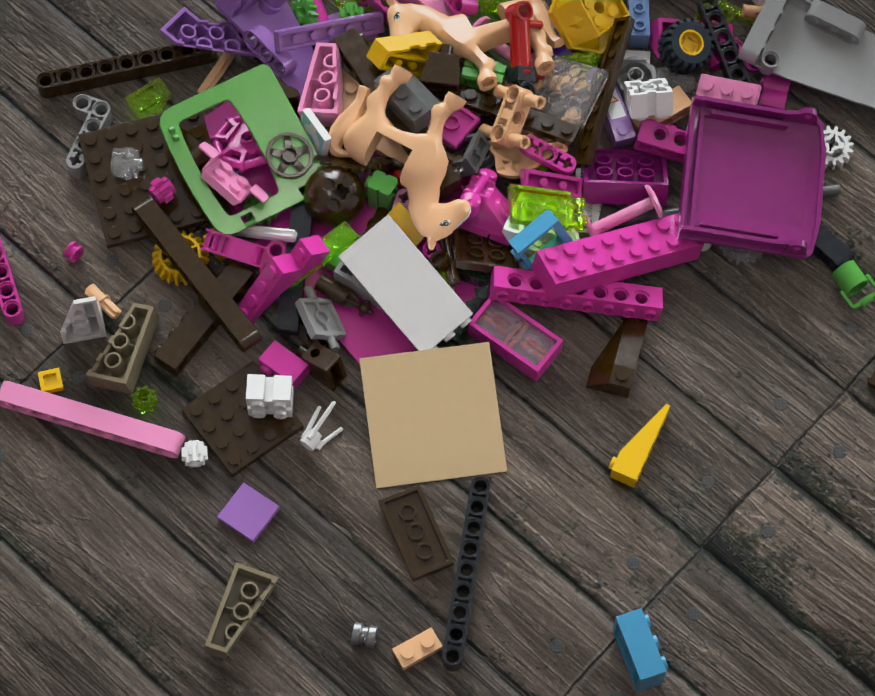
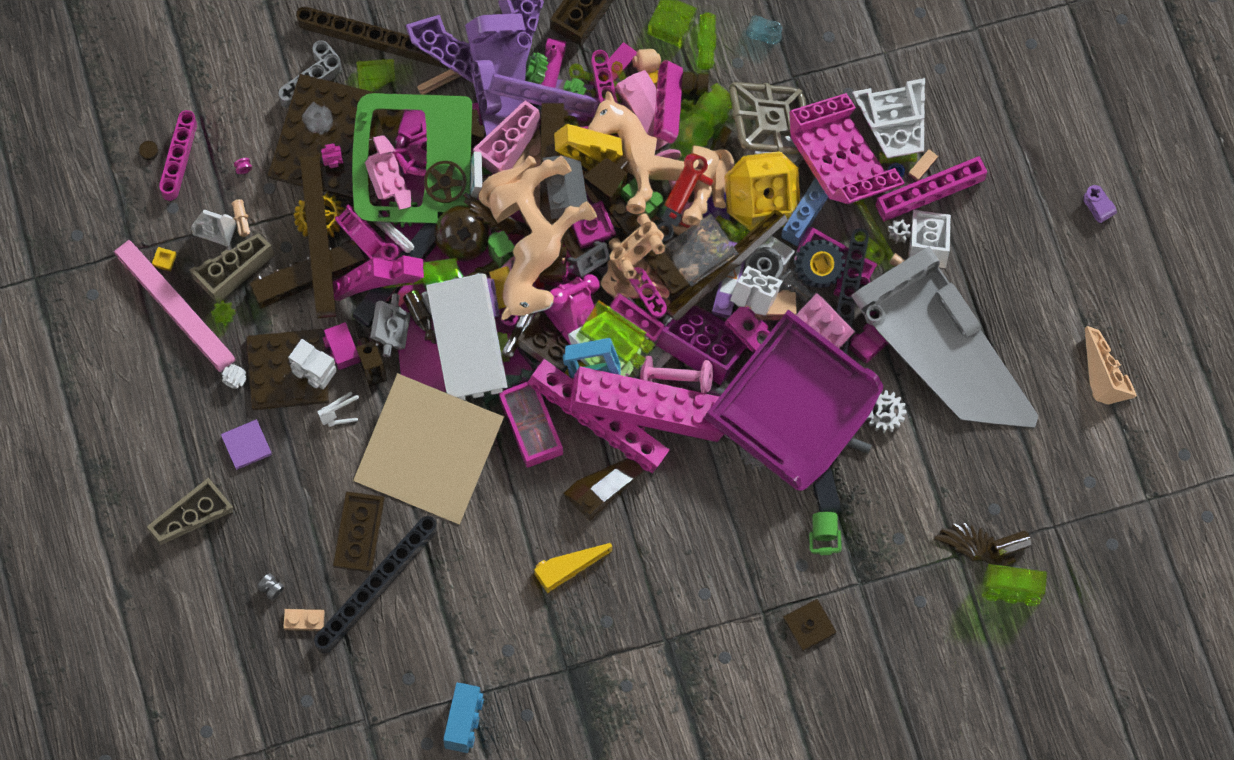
camera: 30 degrees right, 5 degrees up
dark brown tile [428,250,451,272] -> none

